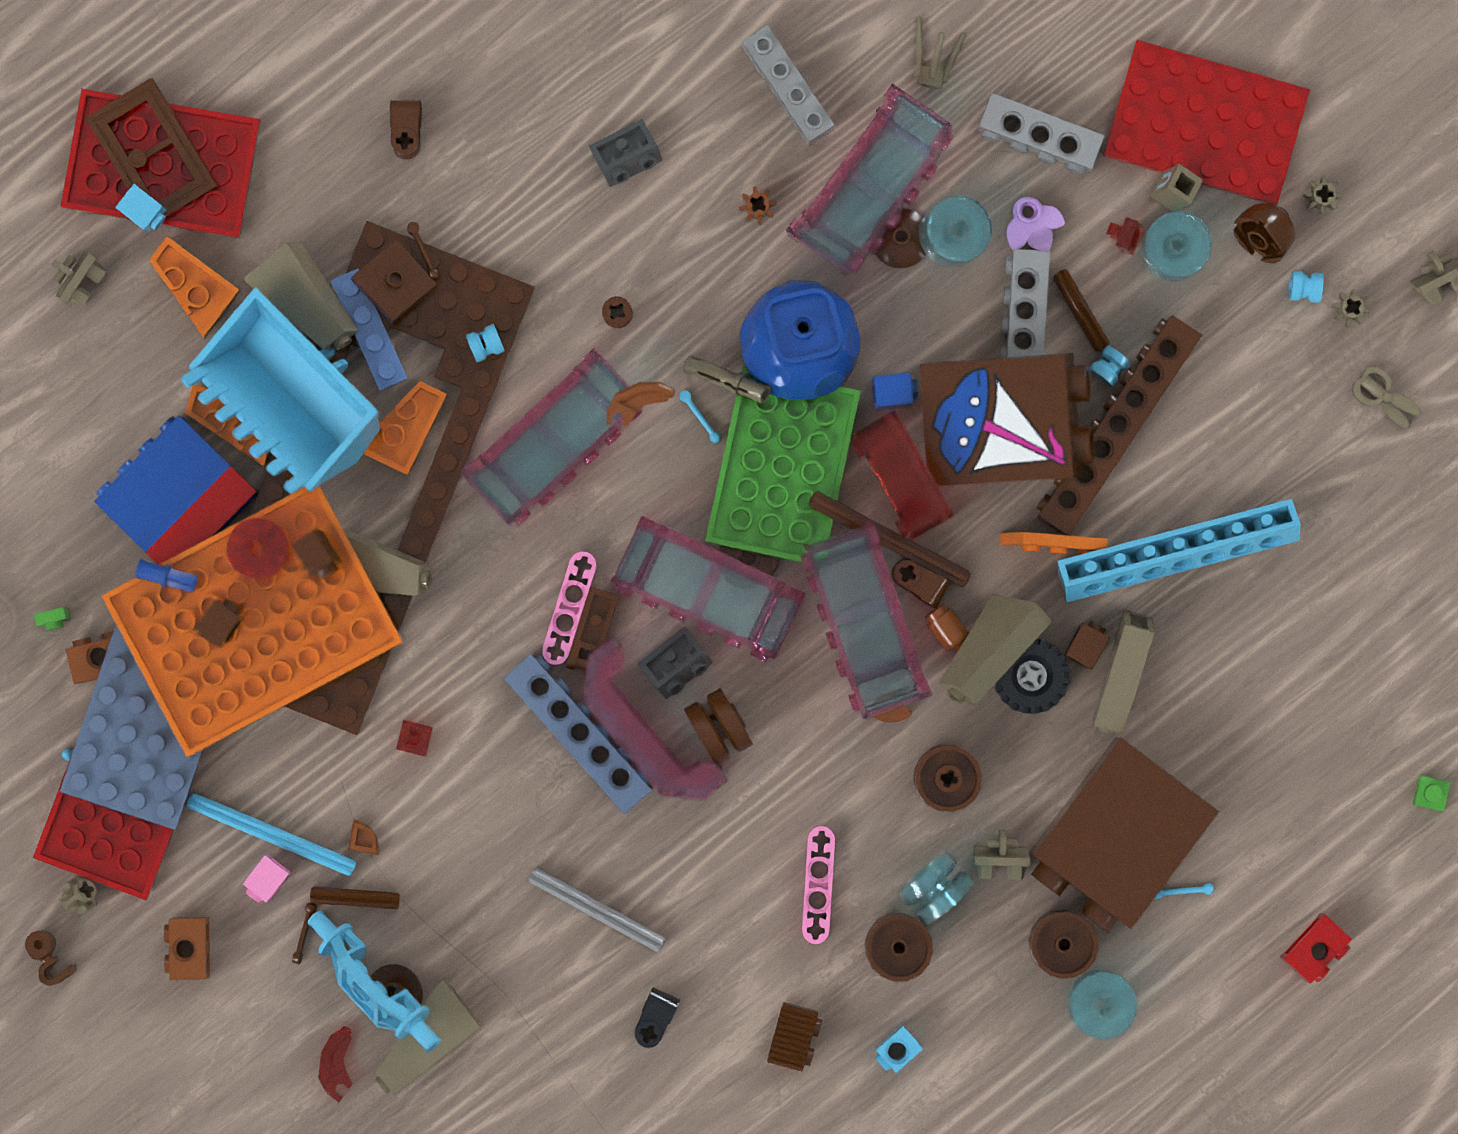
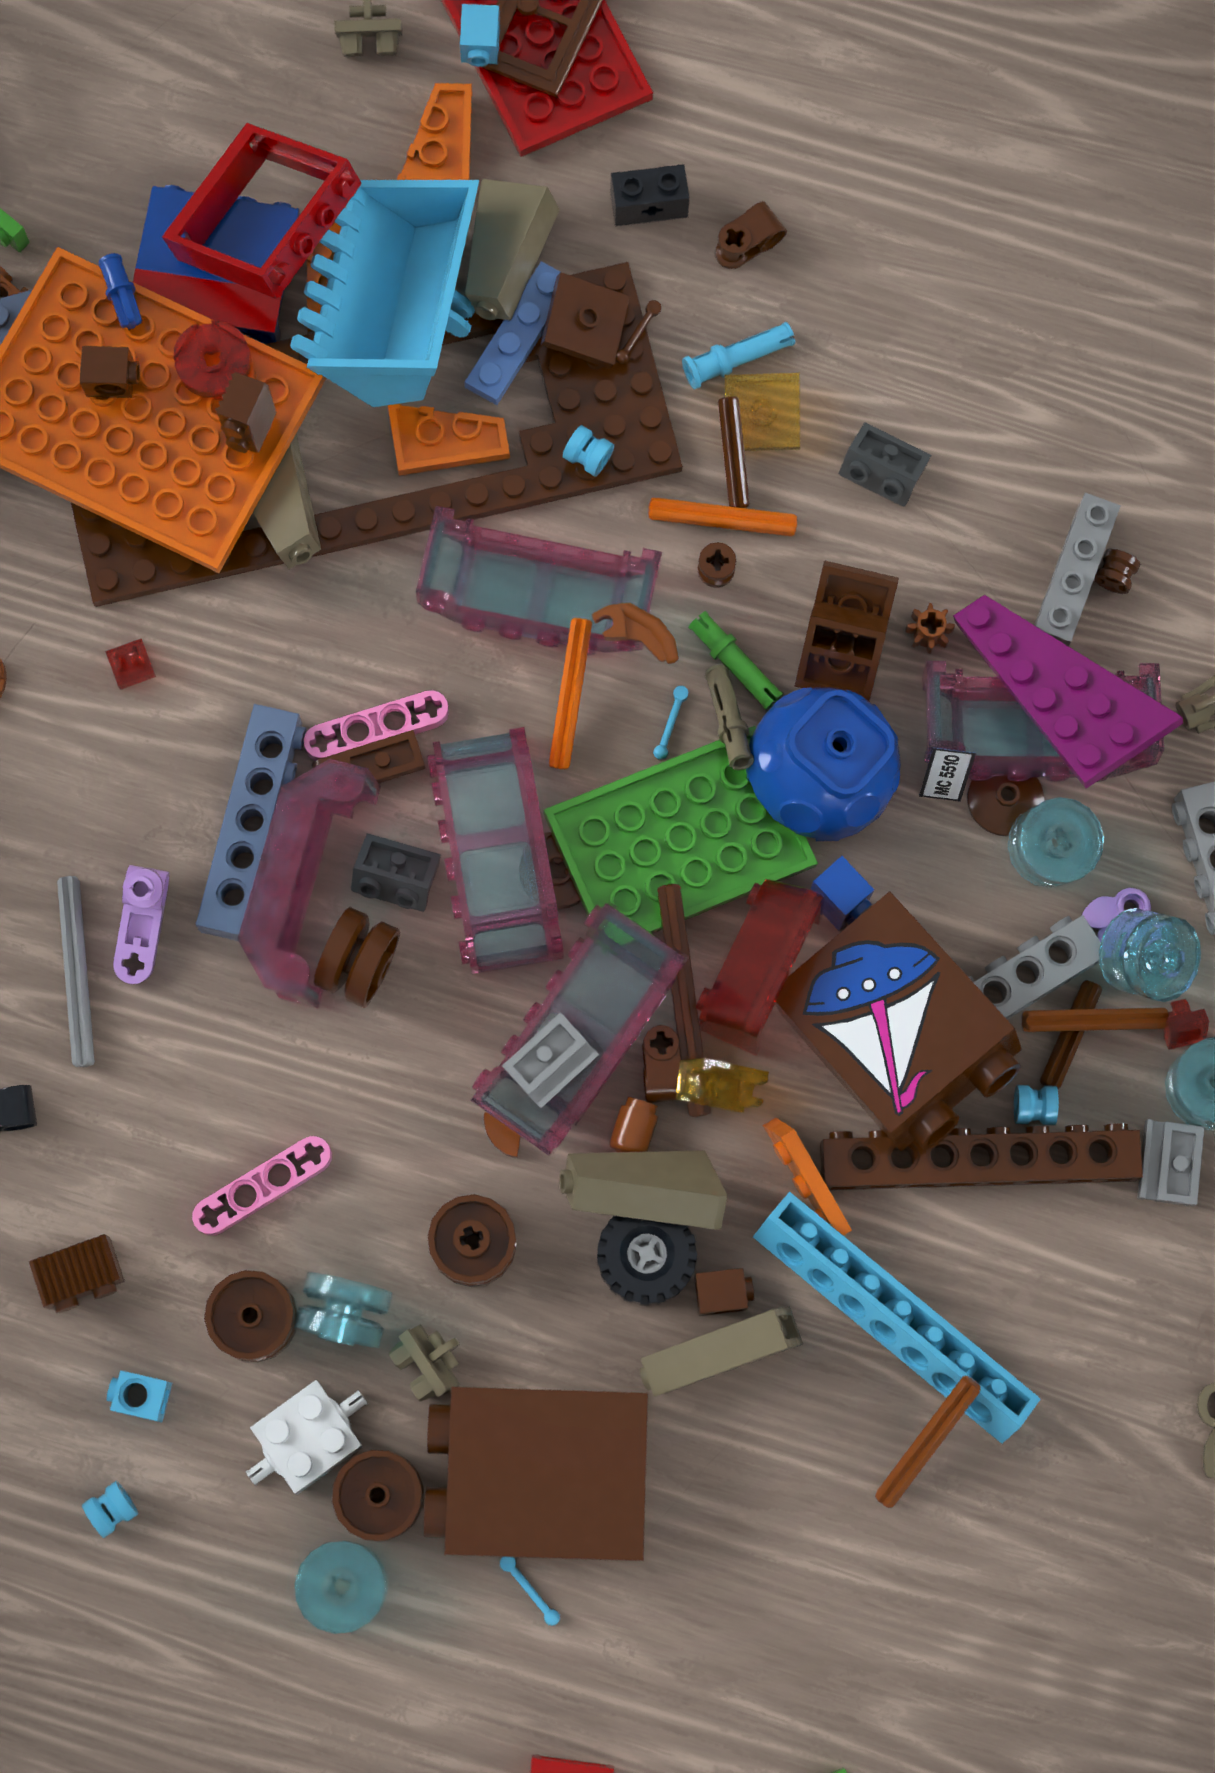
camera: 55 degrees right, 10 degrees down
none -> medium azure wheel [82,1481,138,1538]
none -> lavender piece [113,865,169,984]
none -> red window [162,123,362,299]
none -> white plate [246,1380,368,1495]
none -> light grey plate [502,1012,599,1109]
none -> orange axle [549,617,592,770]
none -> black brick [610,164,690,226]
none -> orange axle [648,497,797,536]
none -> clear yellow hinge [676,1058,769,1113]
none -> medium azure pin [682,322,795,389]
none -> bright green pin [688,611,784,710]
none -> reddish brown axle [718,396,750,508]
none -> clear yellow plate [725,373,801,451]
none -> reddish brown bracket [794,560,899,702]
none -> dark orange axle [875,1376,981,1508]
none -> sticker [919,748,976,802]
none -> magenta wing [953,595,1184,789]
none -> dark orange axle [1021,1008,1169,1032]
none -> reddish brown wheel [1094,549,1141,594]
none -> clear light blue wheel [1099,908,1201,1002]
none -> light grey plate [1137,1119,1204,1207]

